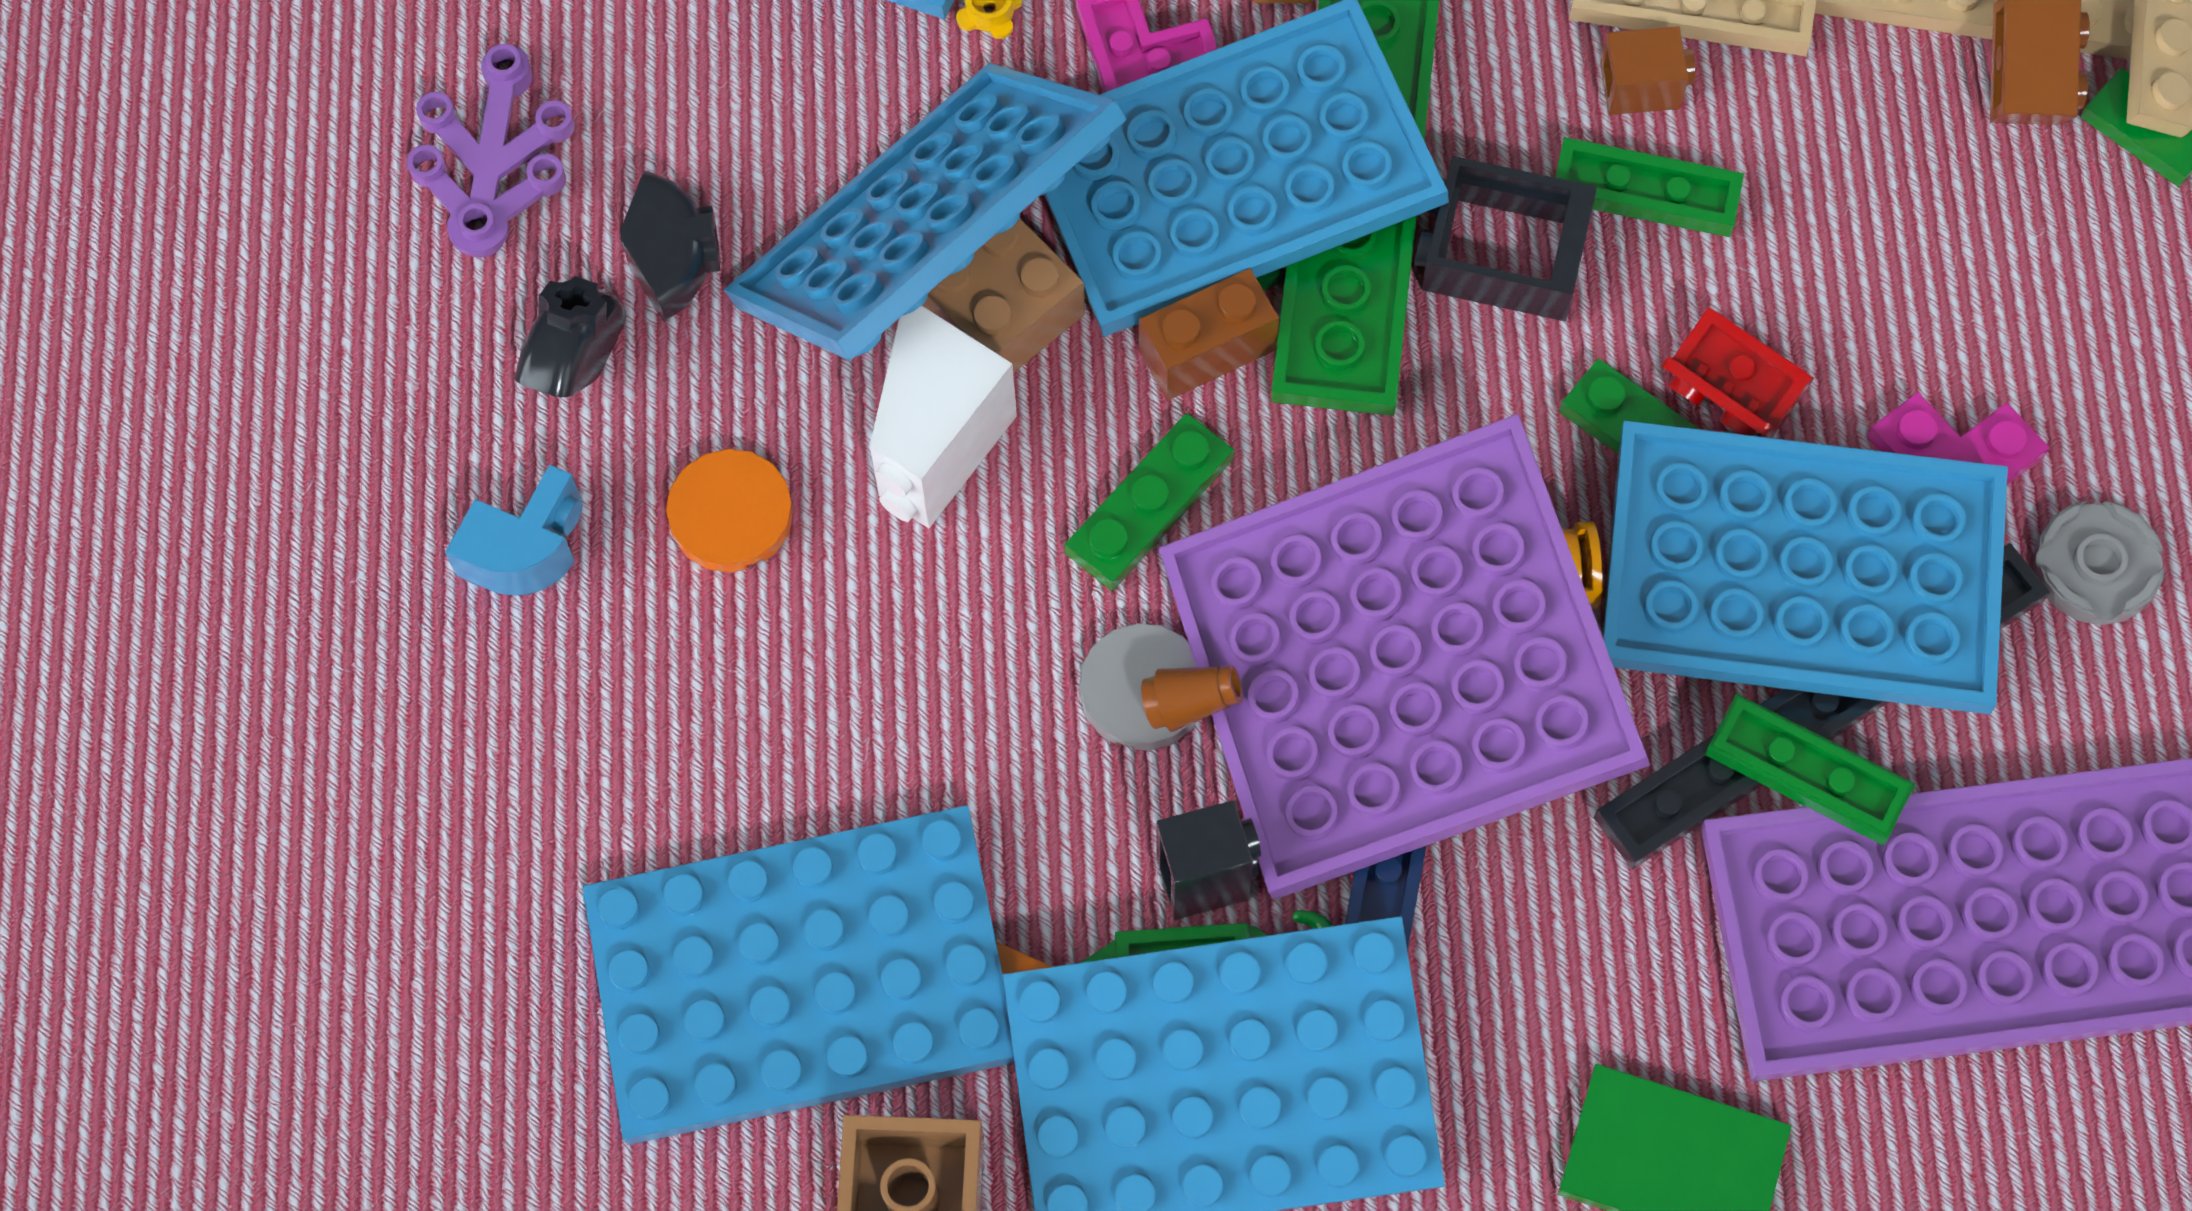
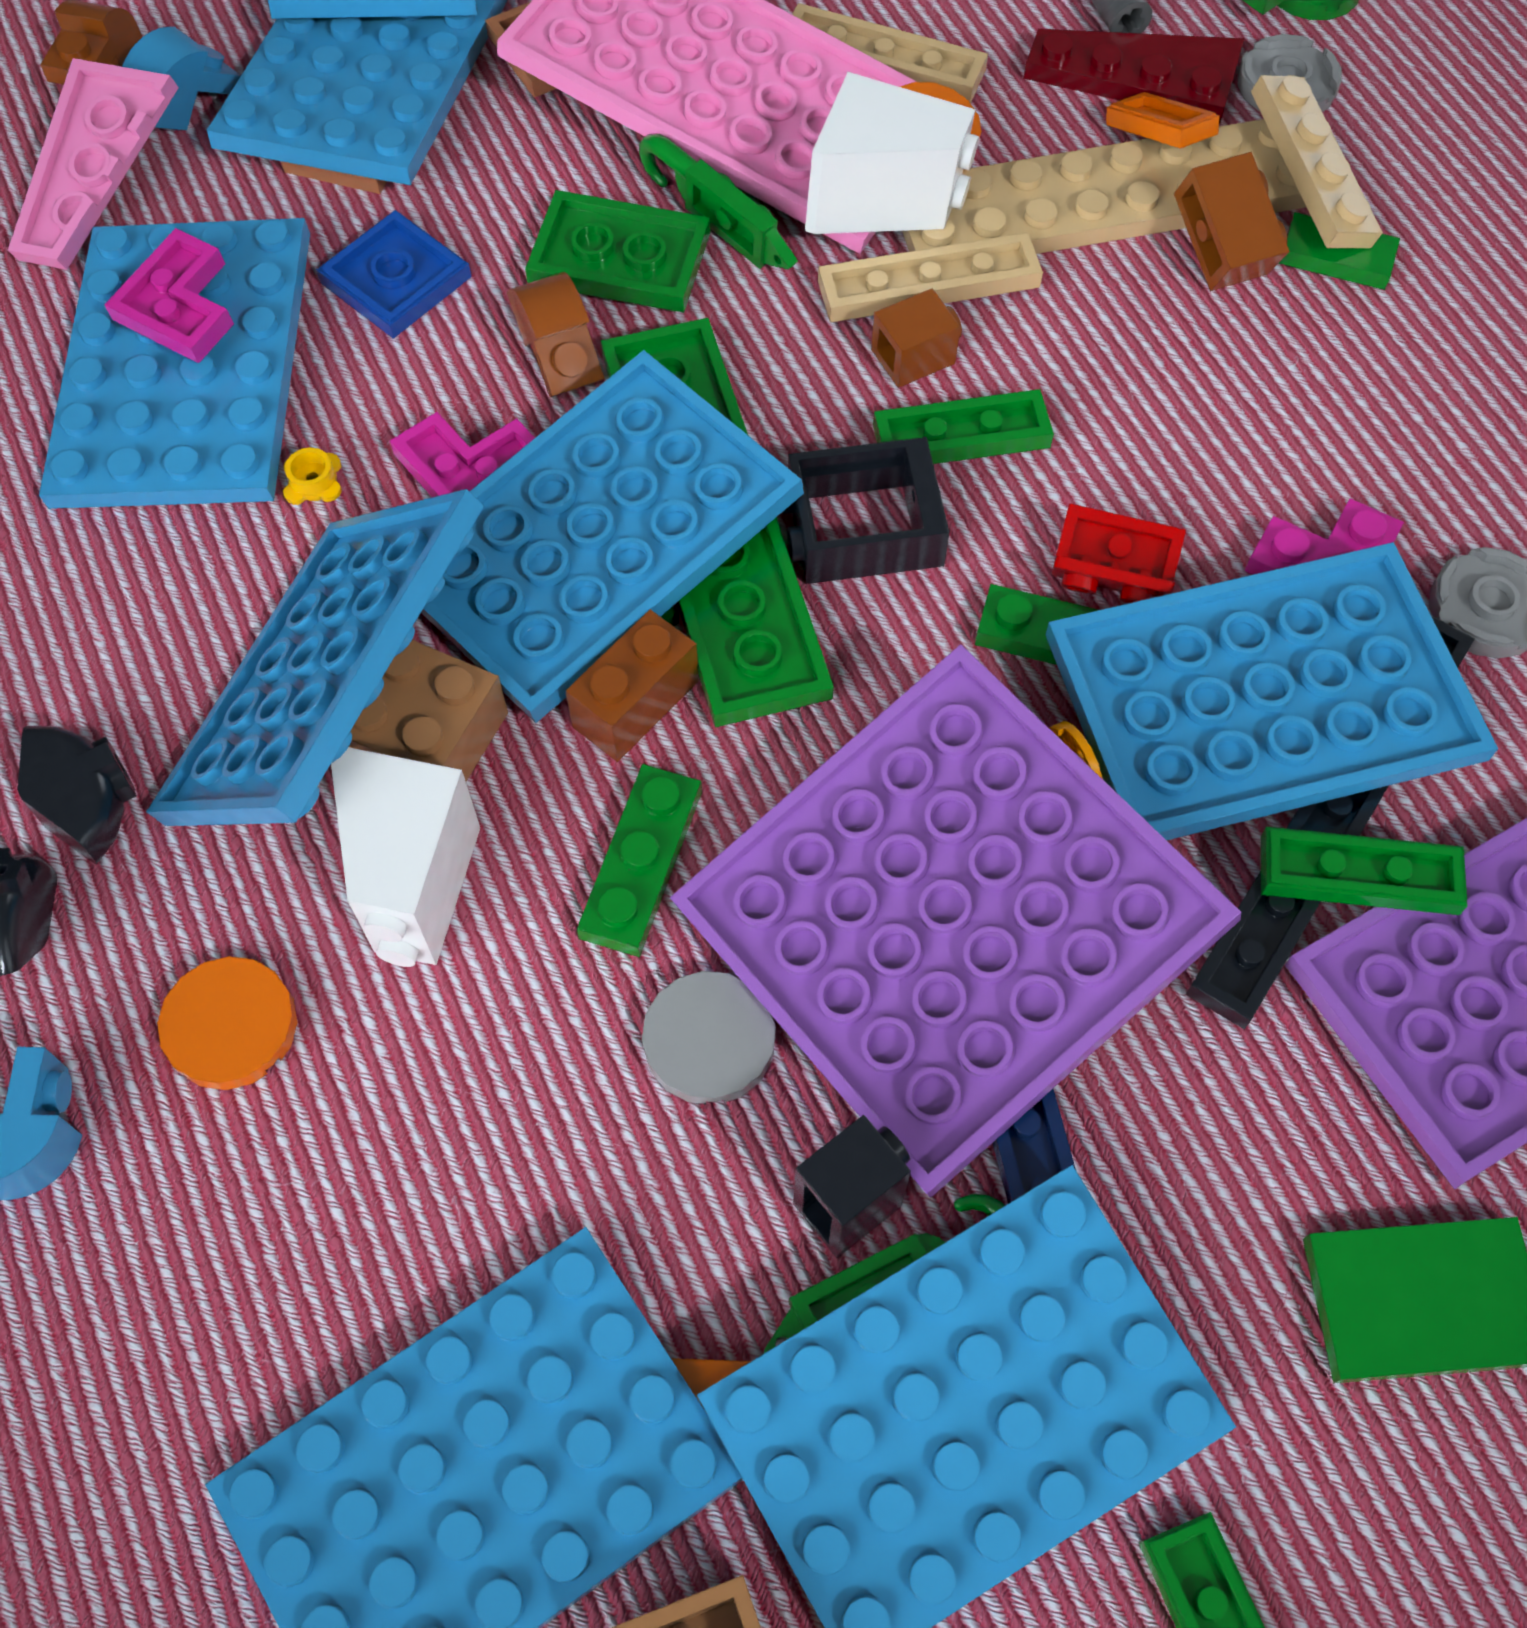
camera: 25 degrees left, 5 degrees down
dark orange cone [1141,665,1243,732] -> none

